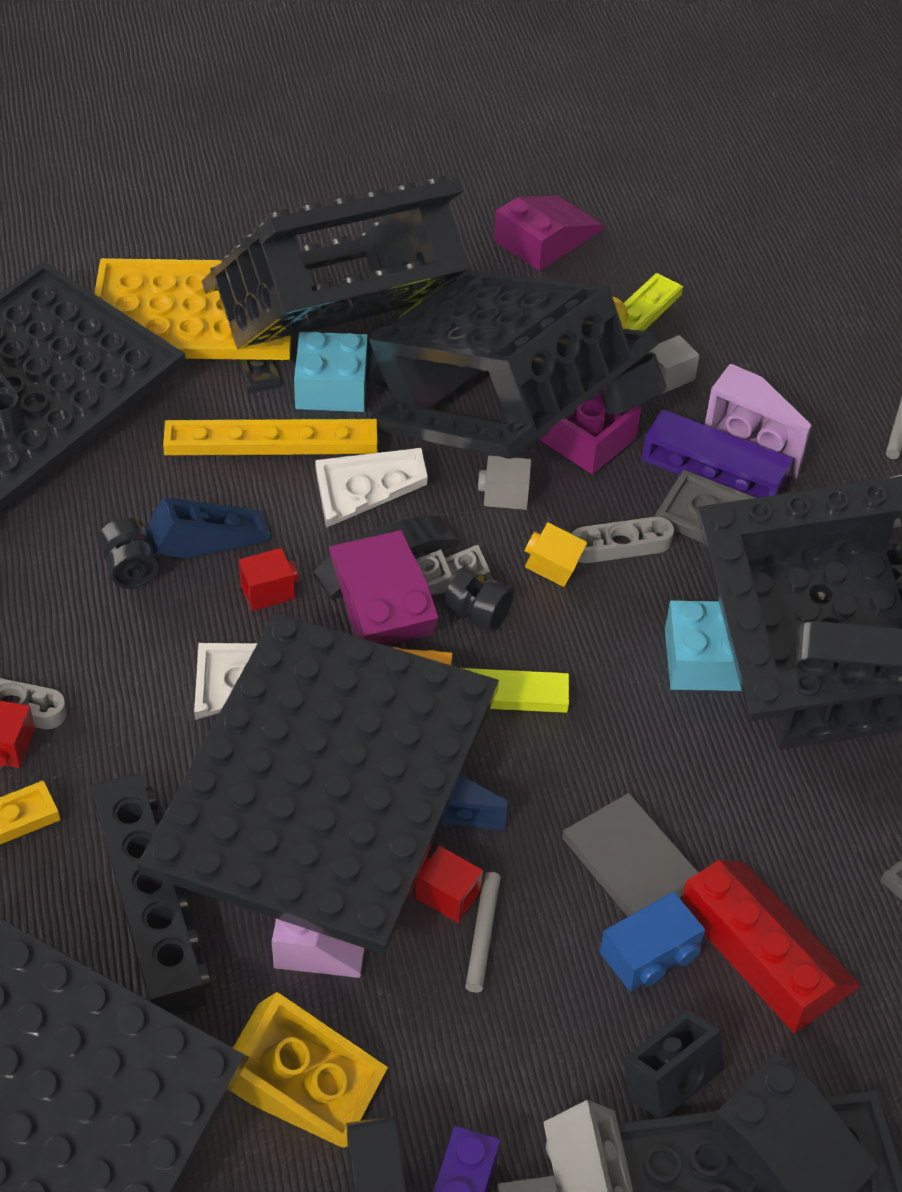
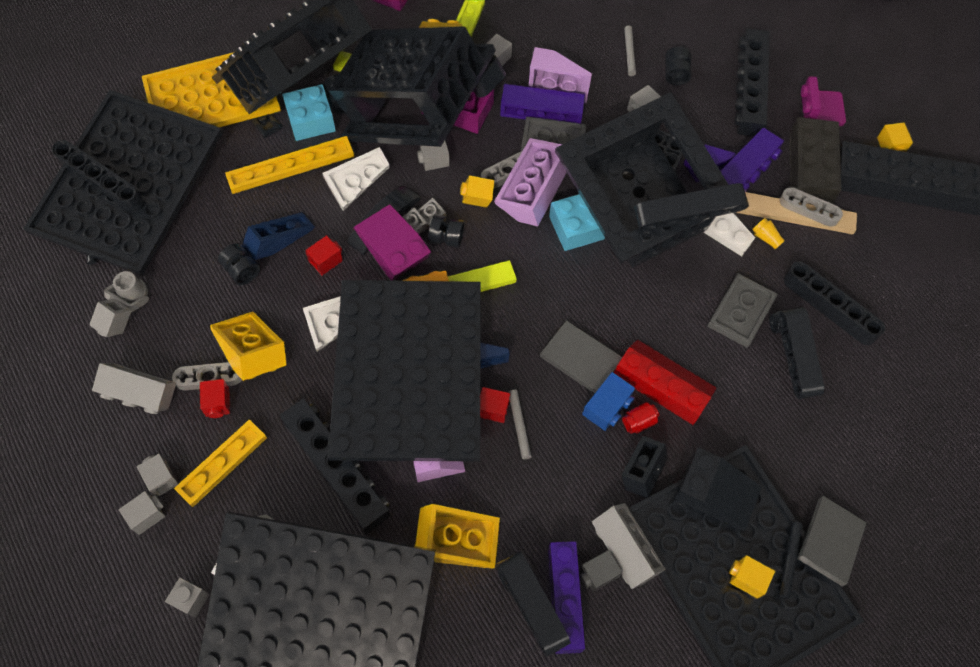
camera: 20 degrees left, 15 degrees up
none -> yellow slope [210,312,286,381]
none -> lavender slope [494,138,567,226]
none -> red brick [622,402,659,434]

